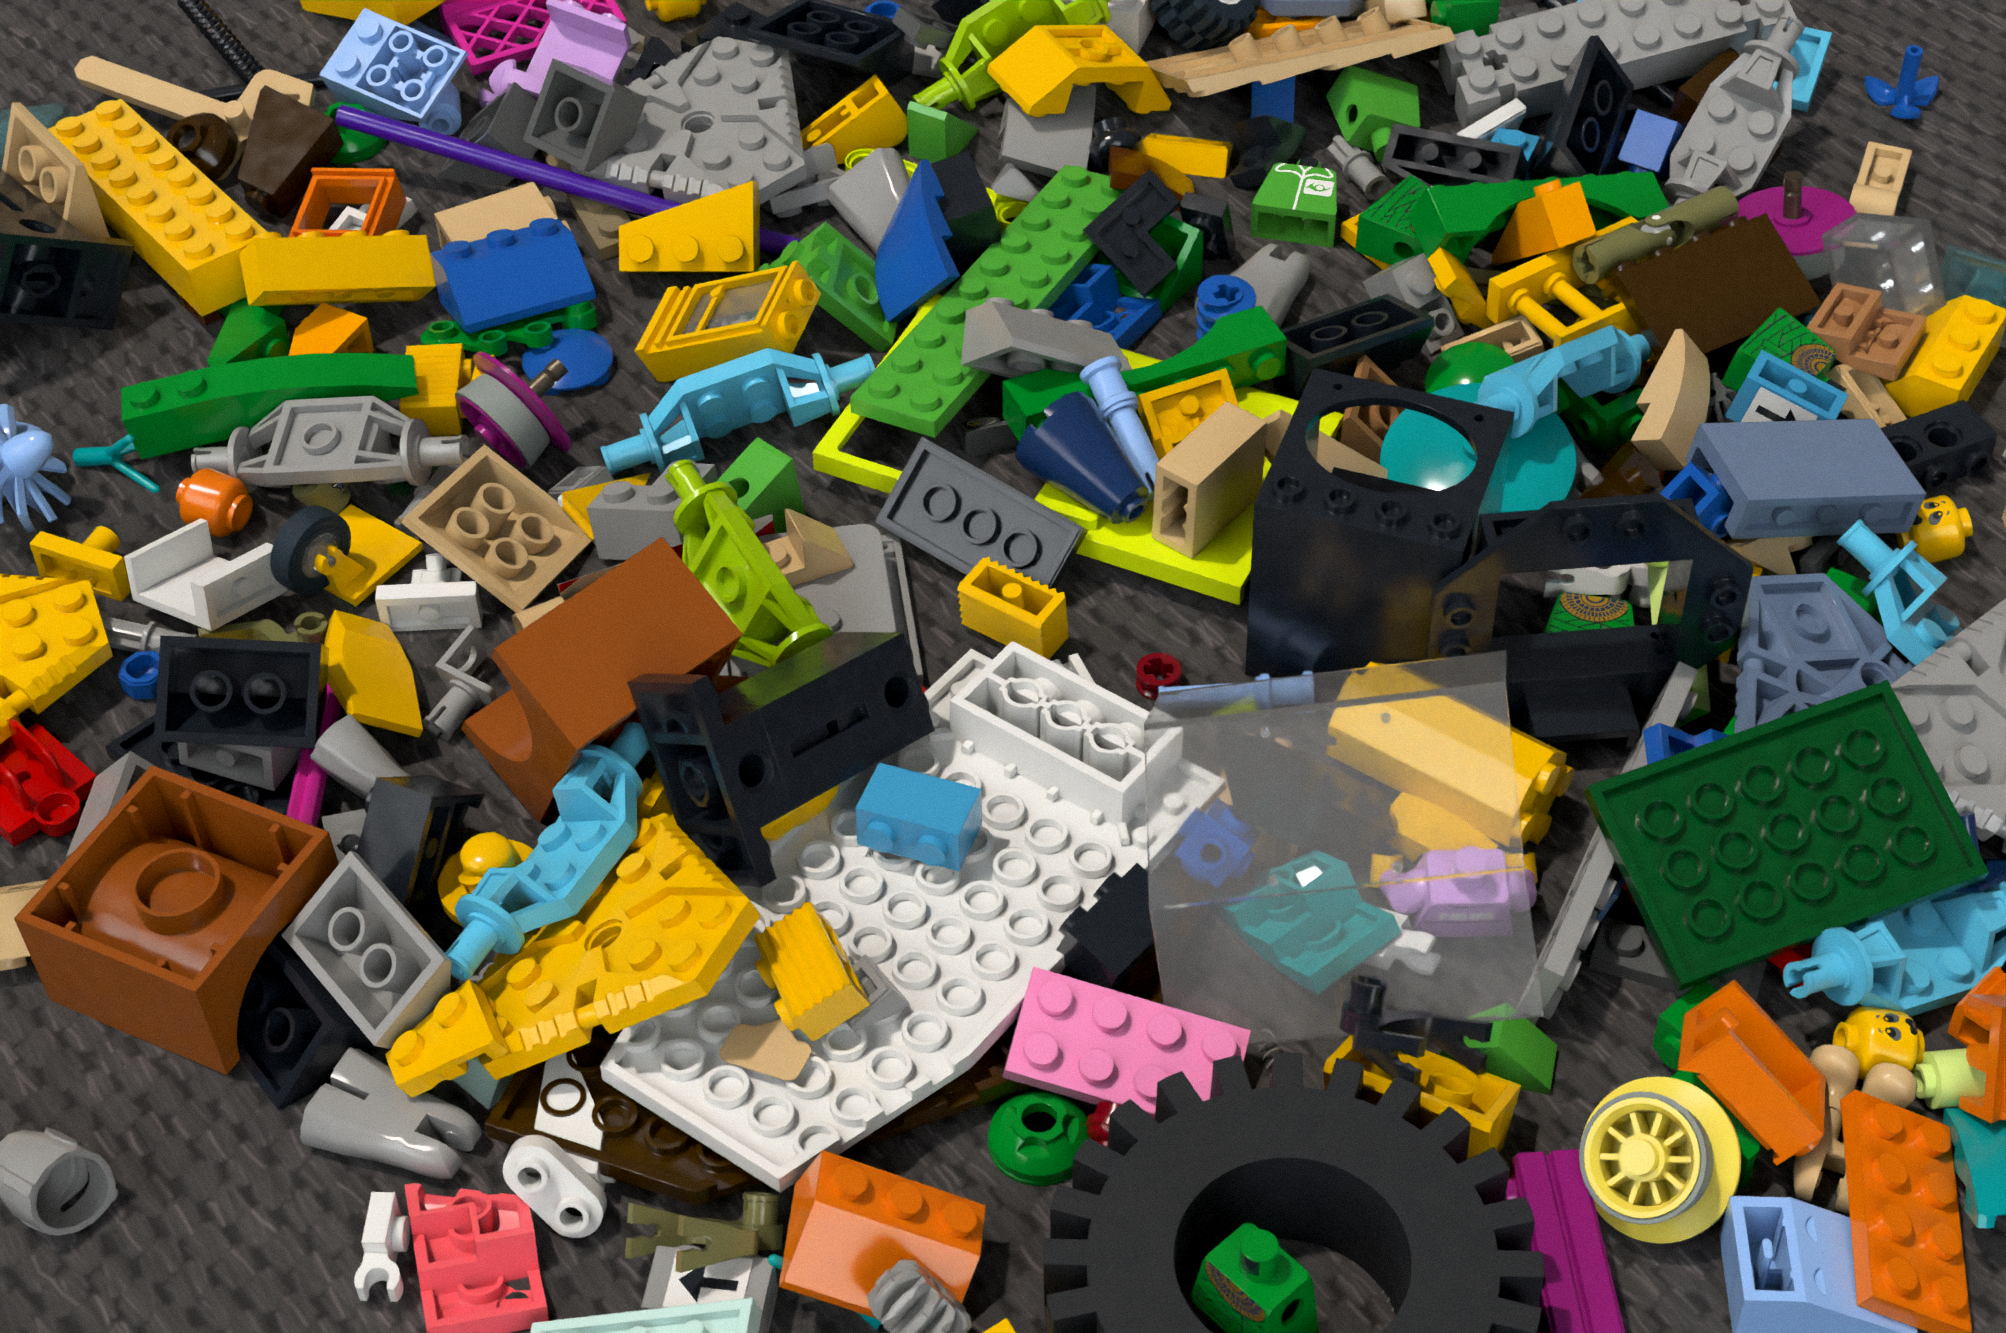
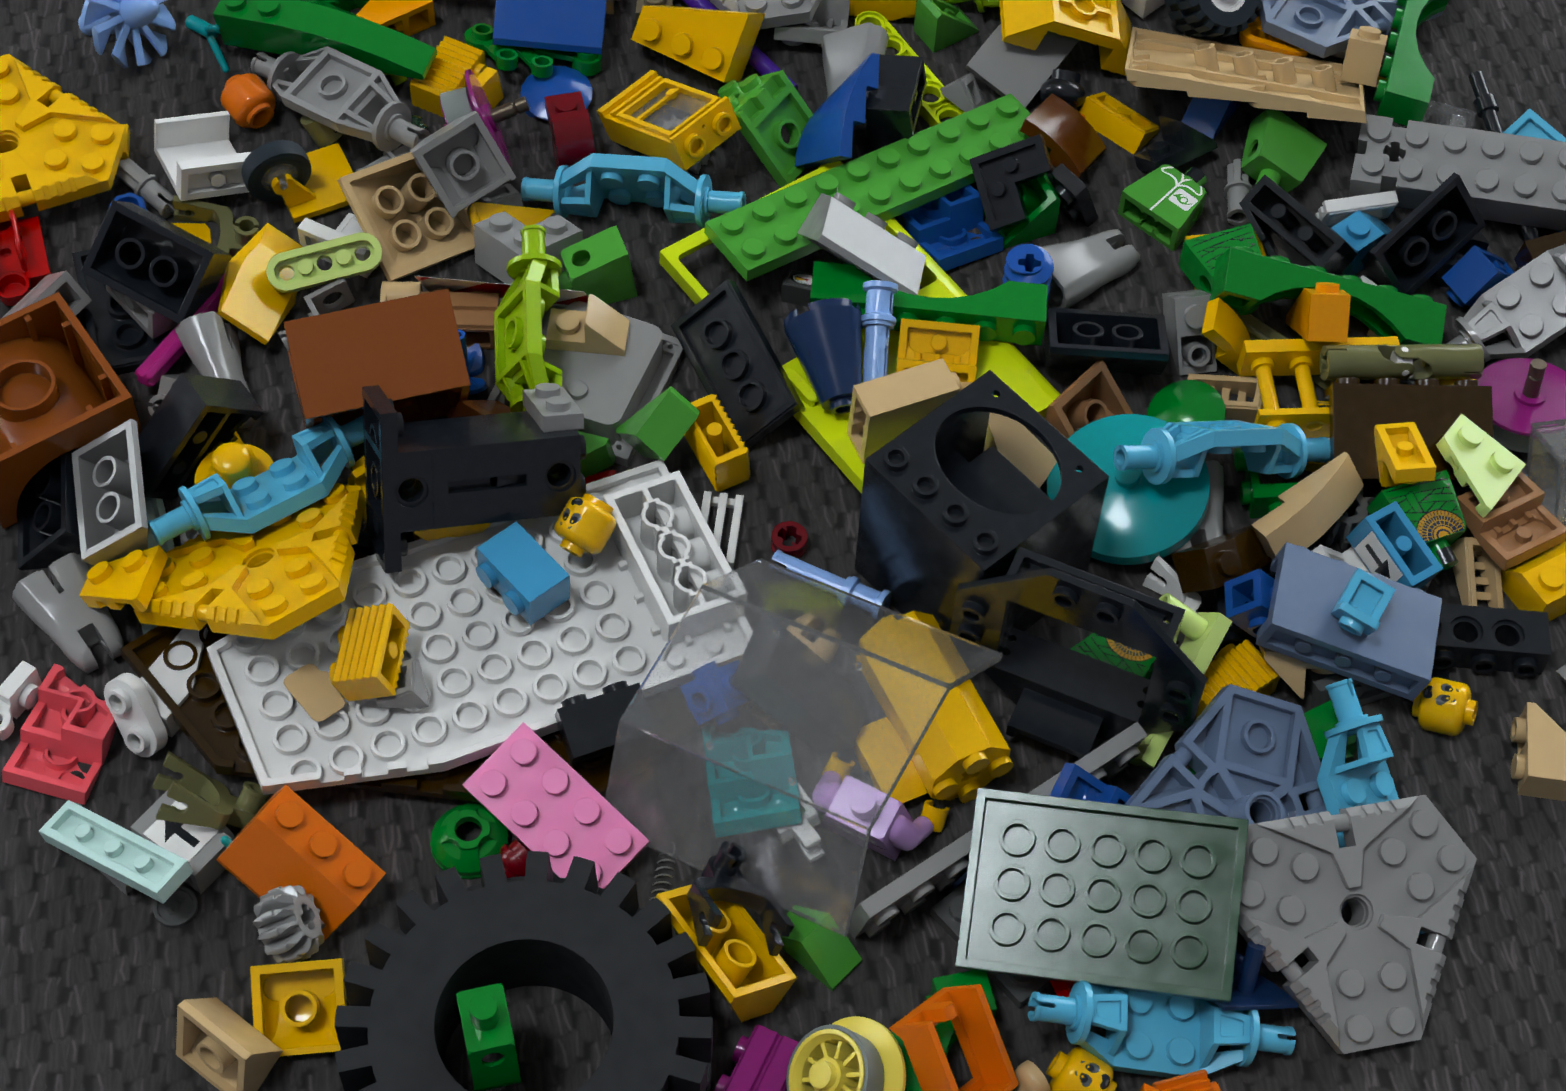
camera: 25 degrees right, 10 degrees up
yellow tile [29,526,131,602] -> none
none -> yellowish green plate [266,232,382,293]
none -> light grey slope [410,111,516,218]
none -> light grey plate [523,383,584,432]
none -> dark red brick [544,91,595,169]
none -> yellow head [554,493,616,558]
none -> bright green slope [616,386,700,461]
none -> medium azure bracket [1330,568,1396,636]
none -> yellow slope [1374,422,1437,487]
none -> yellowish green wing [1436,414,1526,518]

